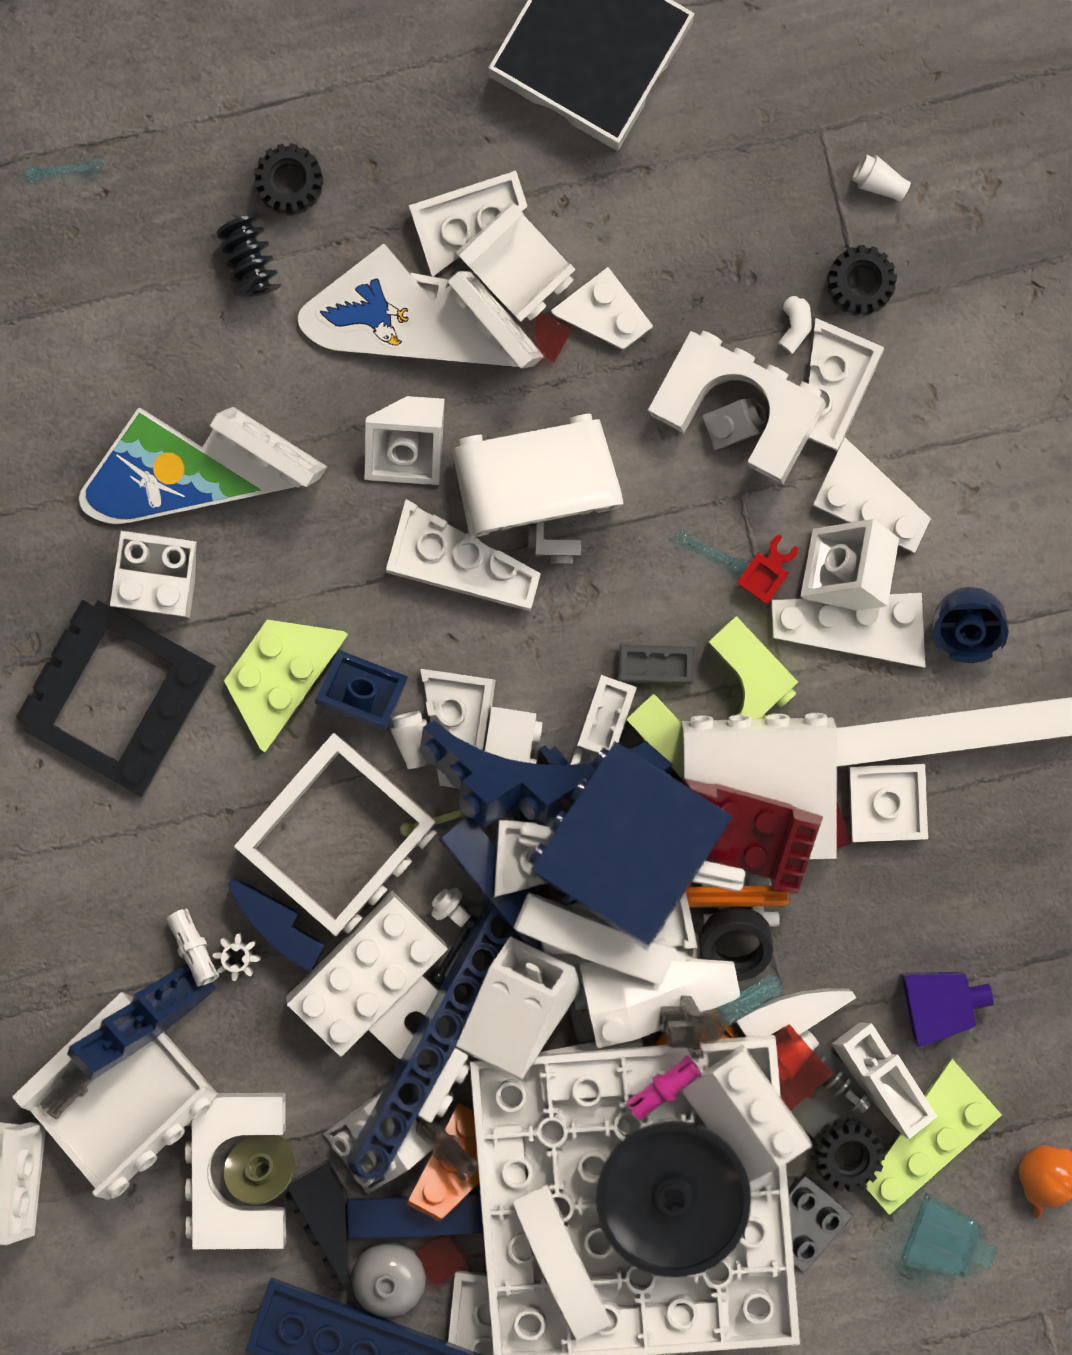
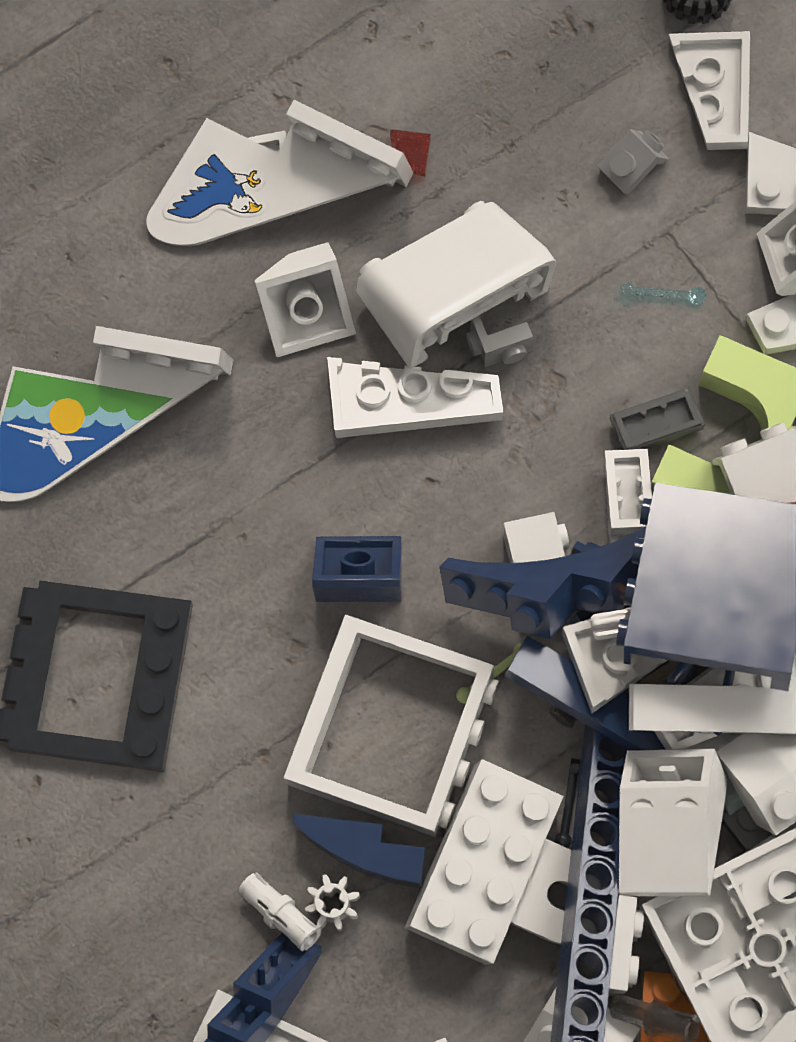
camera: 15 degrees left, 15 degrees down
white slope [110,531,196,618] -> none
black piece [216,213,281,297] -> none
yellowish green wing [224,620,349,752] -> none
black tyre [254,143,323,215] -> none
white cone [390,711,429,769] -> none
white wing [409,171,527,277] -> none
white wing [420,669,496,789] -> none
white plate [432,888,471,927] -> none
white panel [457,202,576,321] -> none
white wing [551,267,653,351] -> none
white arch [648,331,826,485] -> none
red plate [736,535,798,605] -> none
white arm [778,296,812,354] -> none

